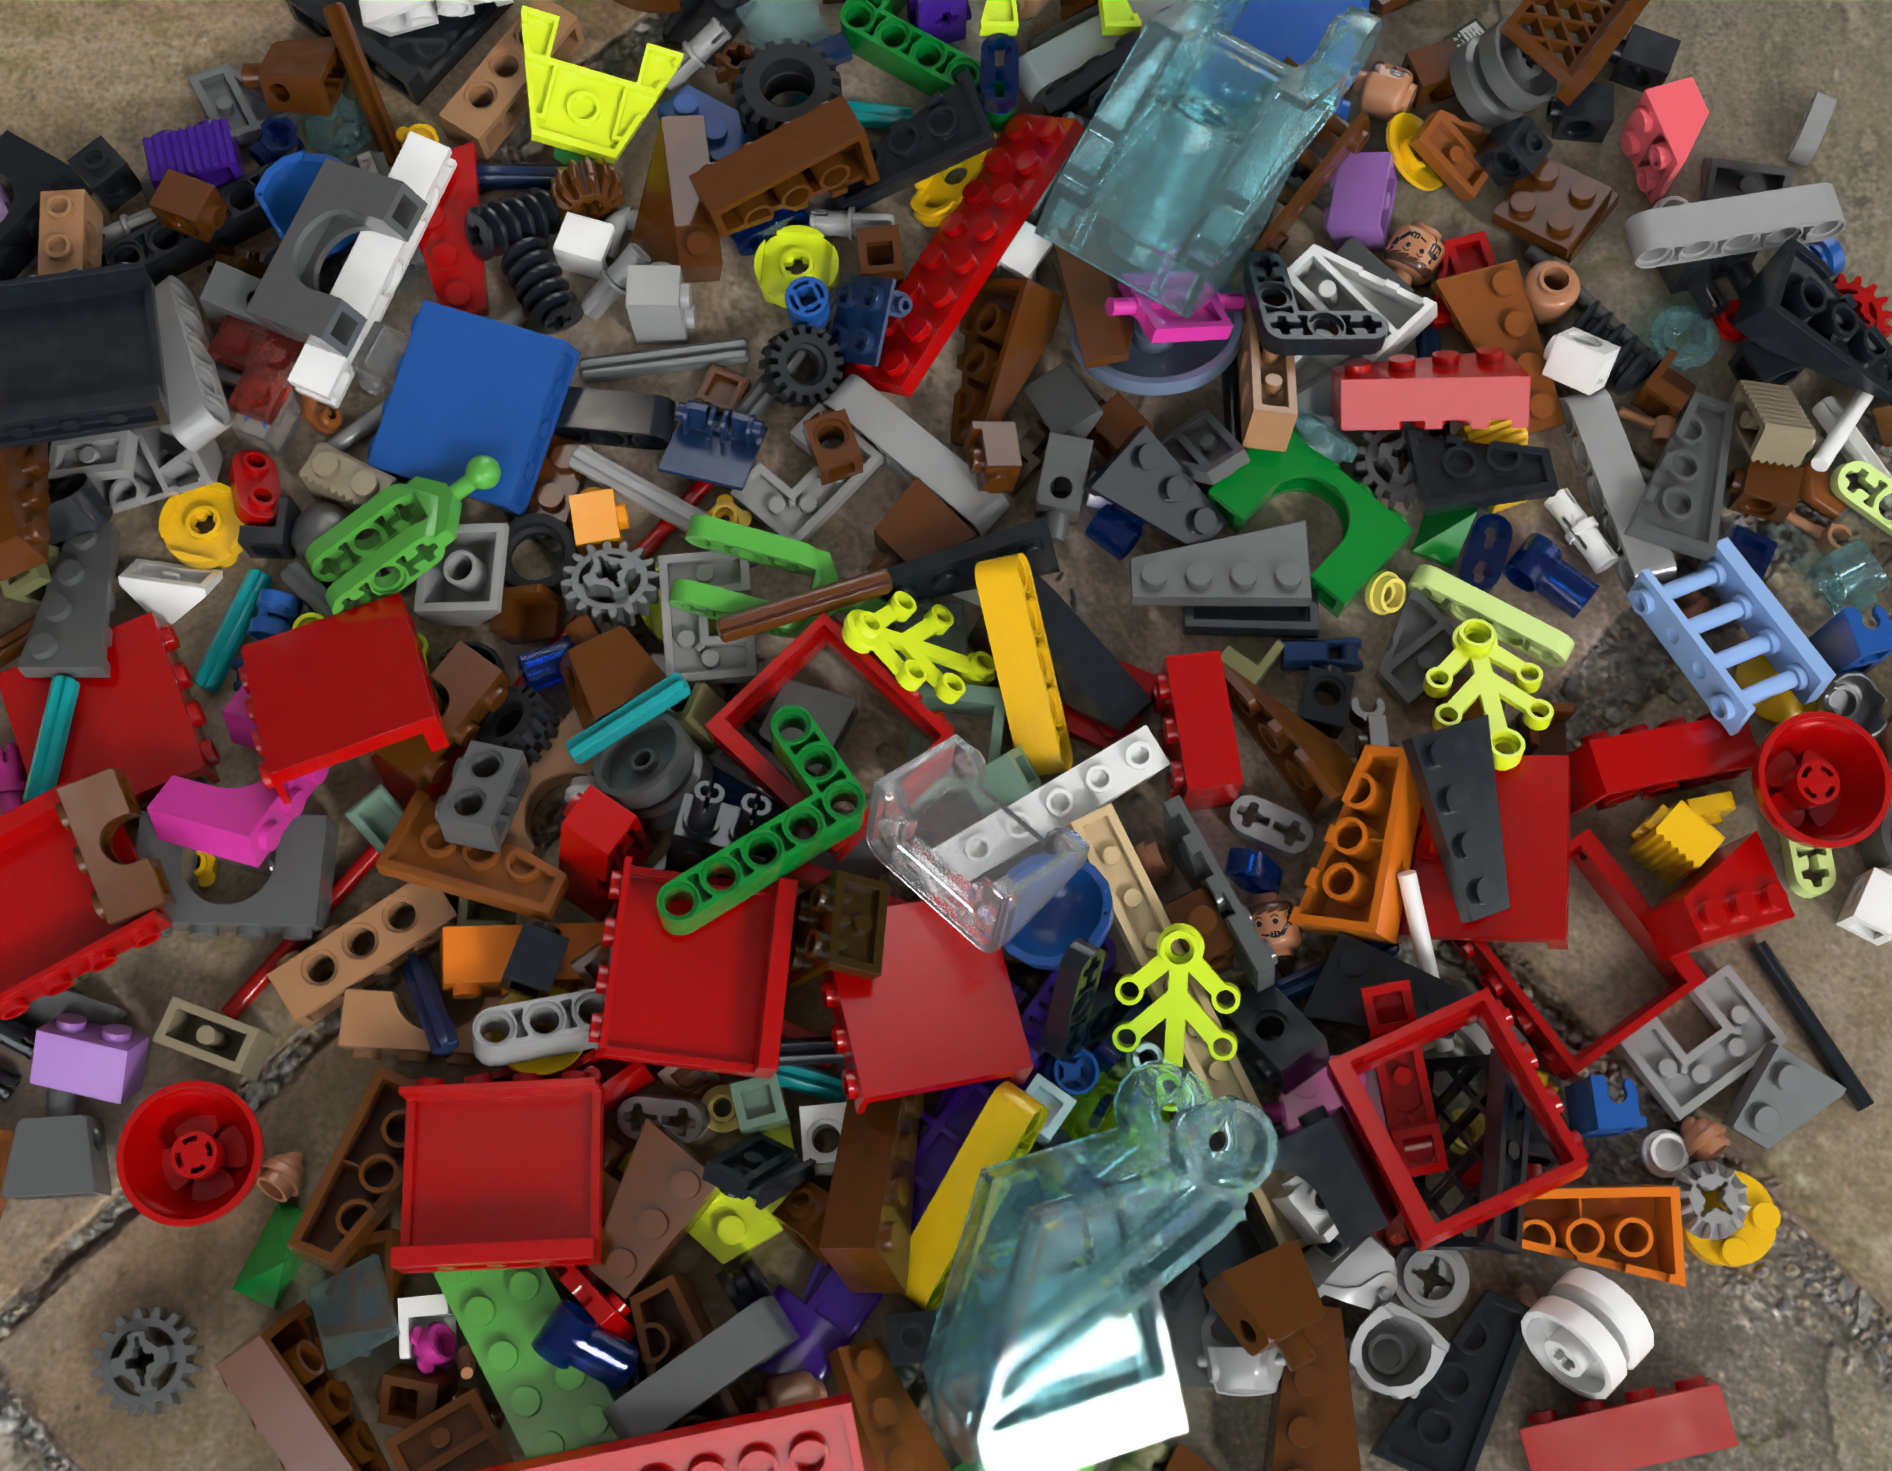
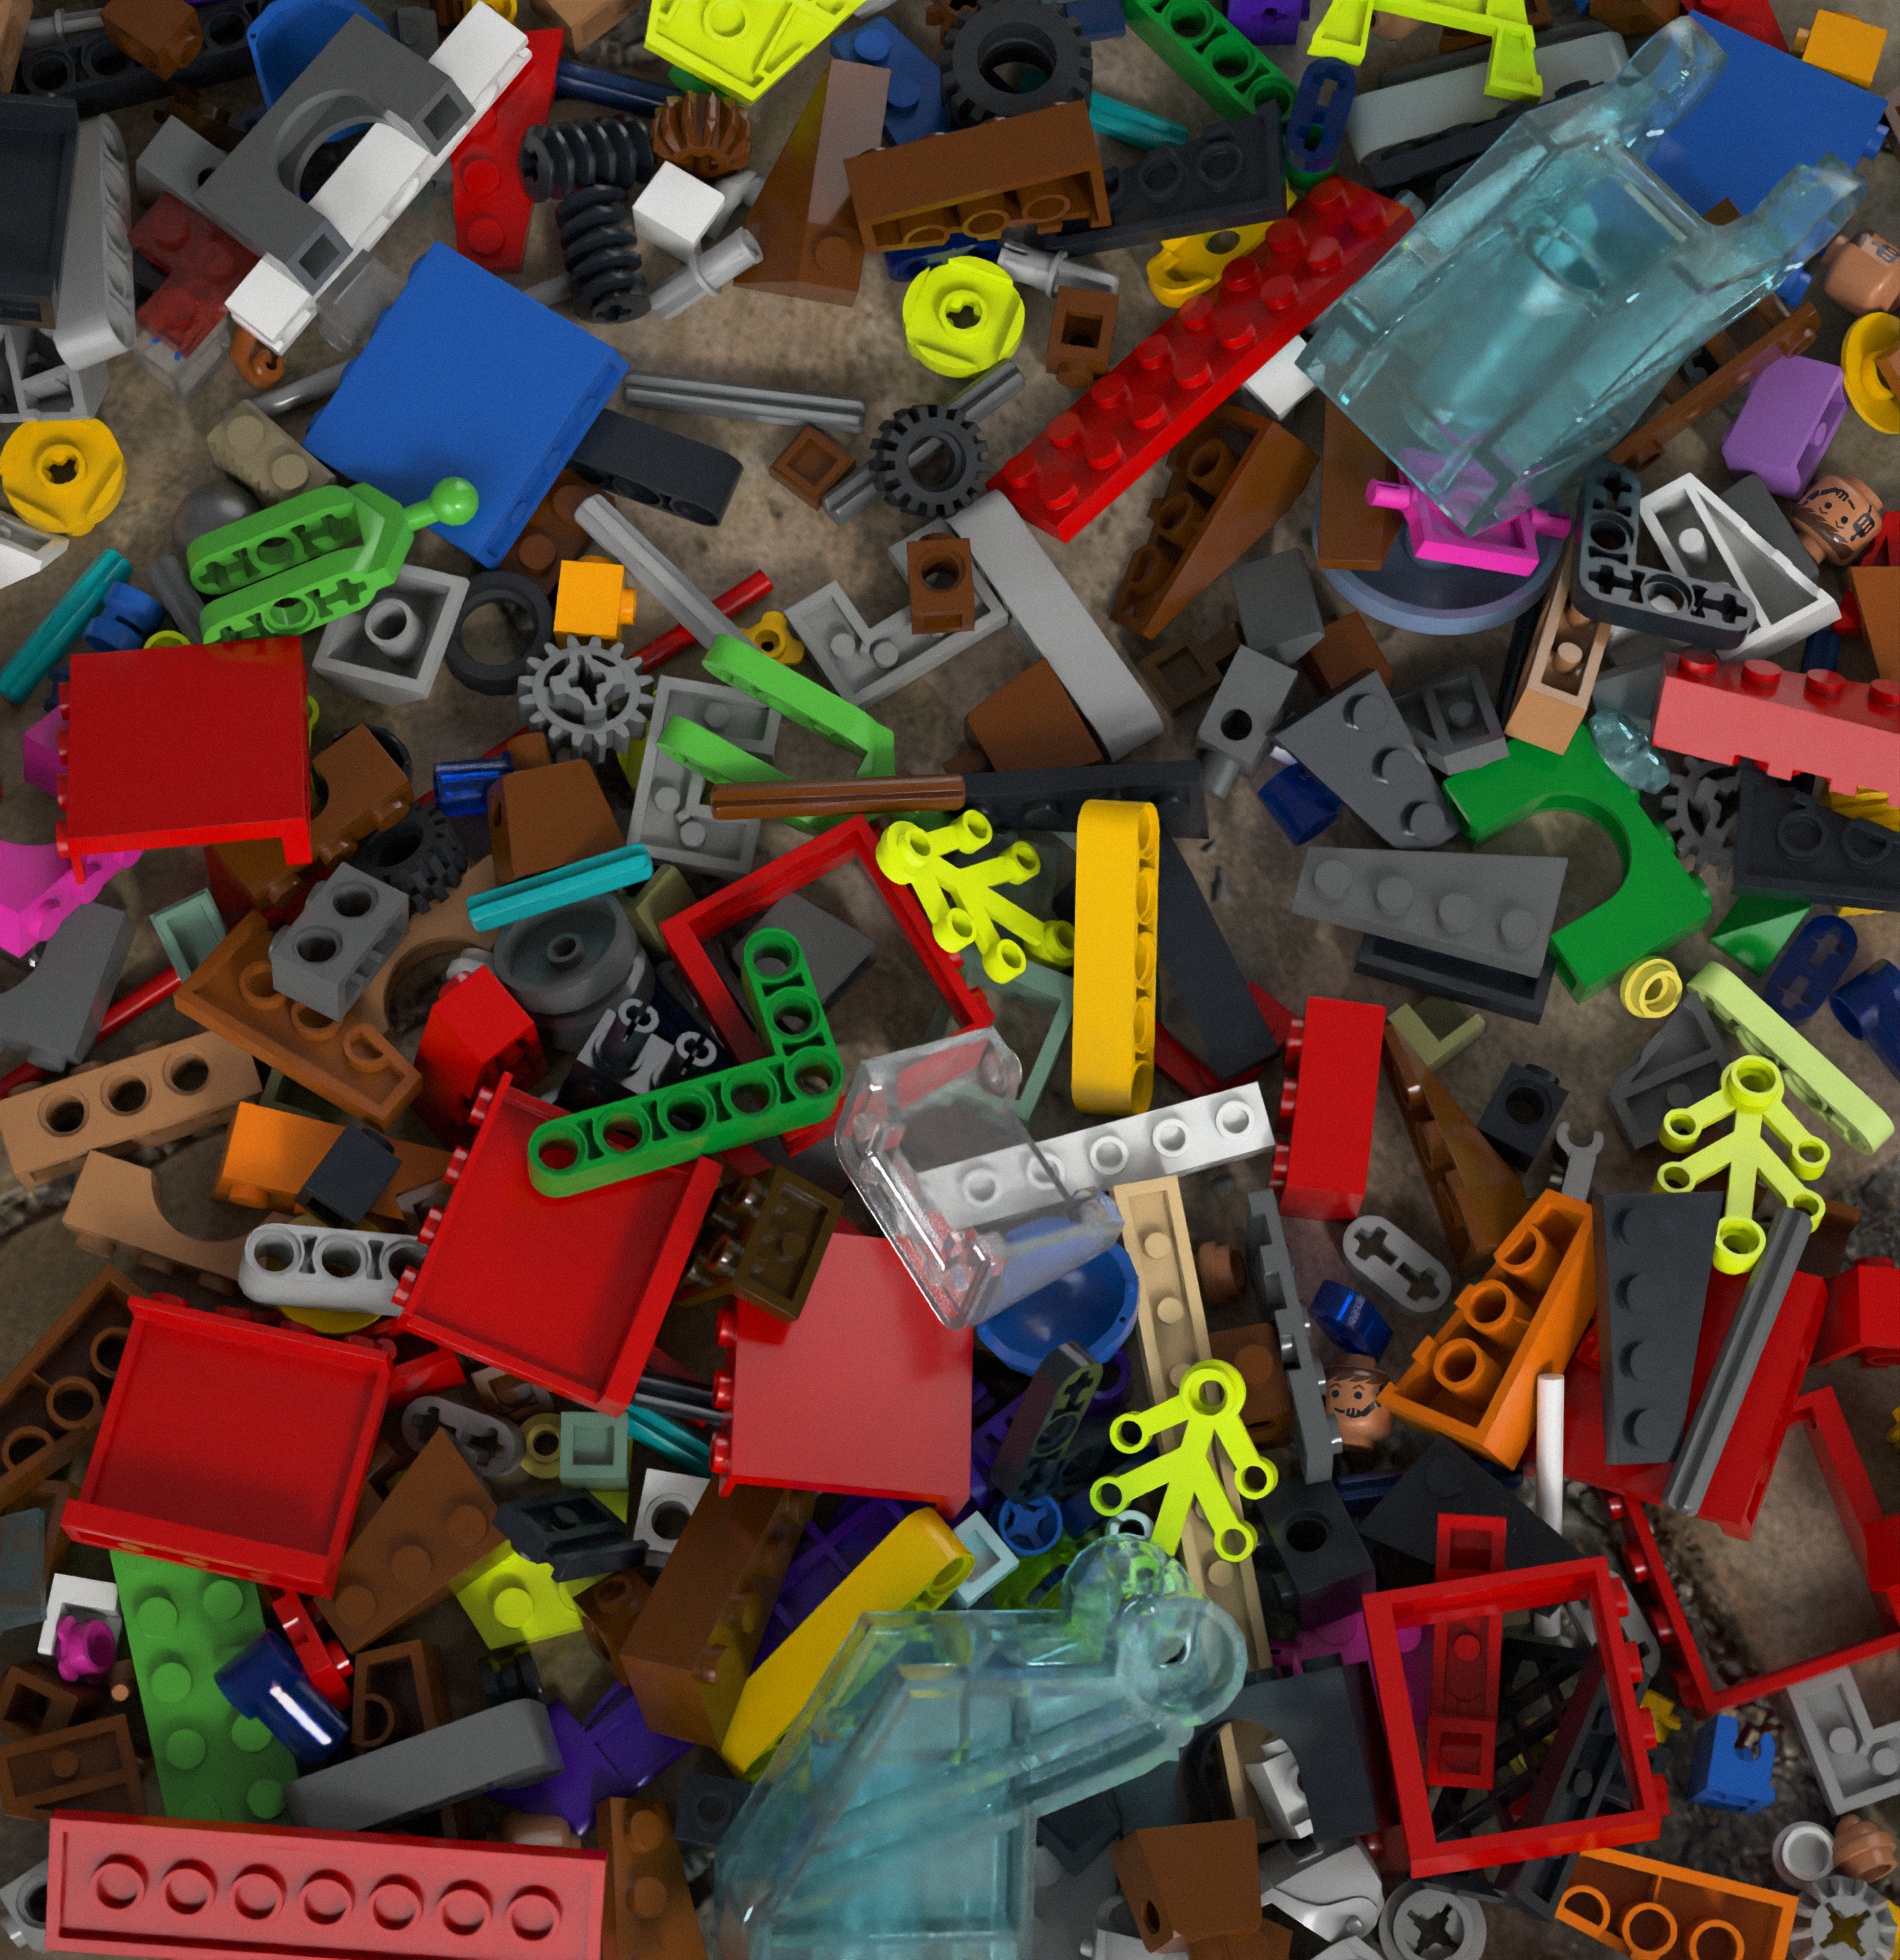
camera: 15 degrees right, 0 degrees up
red plate [228,449,282,527] -> none
black panel [238,495,301,560] -> none
dark blue axle [401,952,459,1058] -> none
reddish brown panel [490,584,562,645] -> none
light grey brick [625,262,697,345] -> none
dark blue hinge [658,399,768,491] -> none
blue wheel [785,276,831,331] -> none
dark blue hinge [828,274,913,367] -> none
reddish brown brick [963,421,1022,493] -> none
sand green panel [963,745,1043,819] -> none
dark blue bar [1280,637,1363,673] -> none
none -> dark grey axle [1661,1206,1813,1517]

